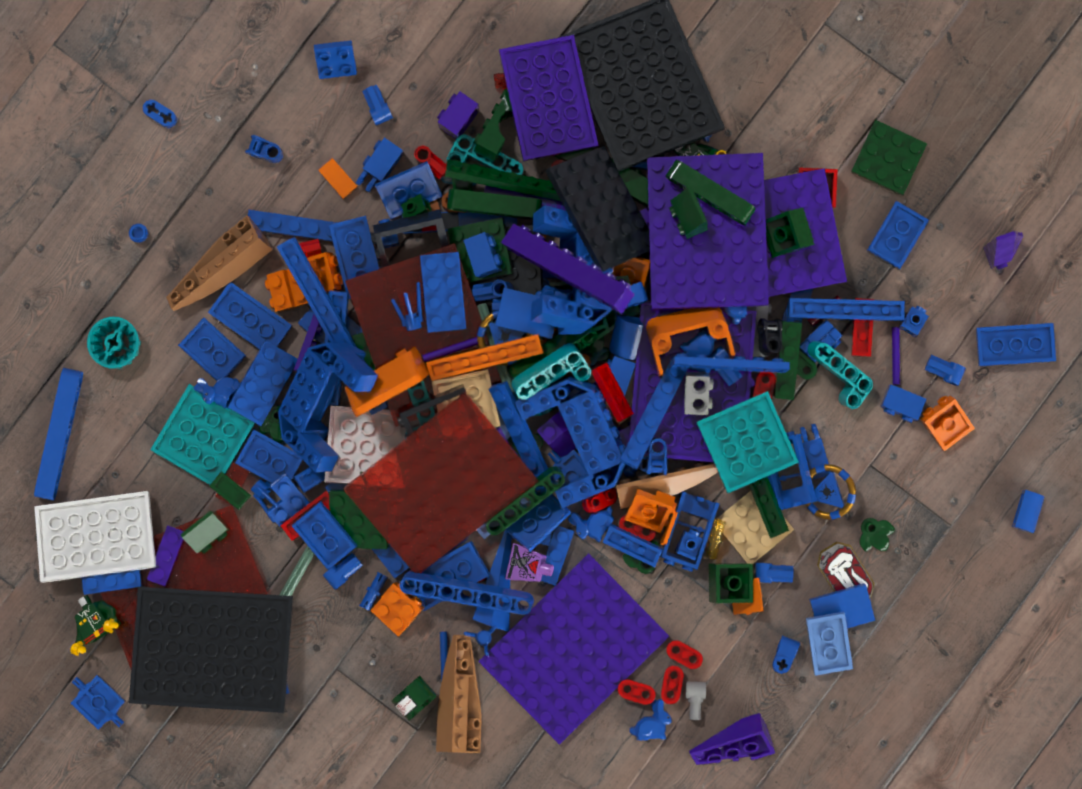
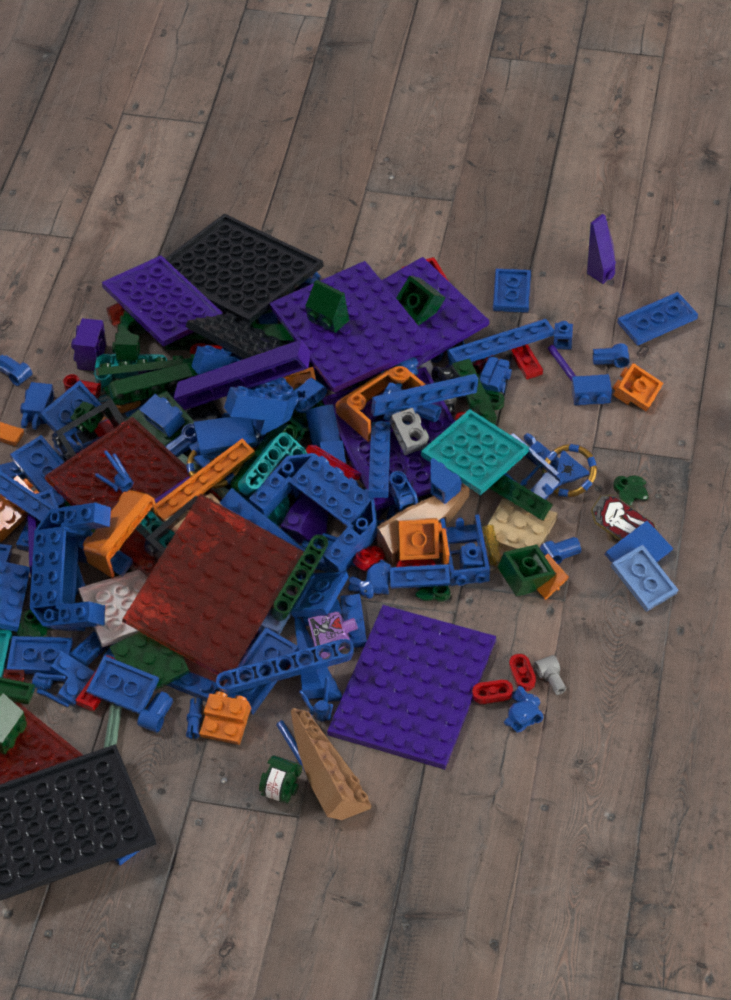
camera: 30 degrees left, 35 degrees down
blue plate [420,252,466,333] -> none
dark green beam [665,160,756,225] -> none
red plate [666,640,703,669] -> none
dark purple wedge [689,713,775,765] -> none
blue piece [772,635,800,674] -> none
teal beam [808,341,873,409] -> none
dark green plate [851,120,927,196] -> none
none -> blue slope [430,458,461,504]

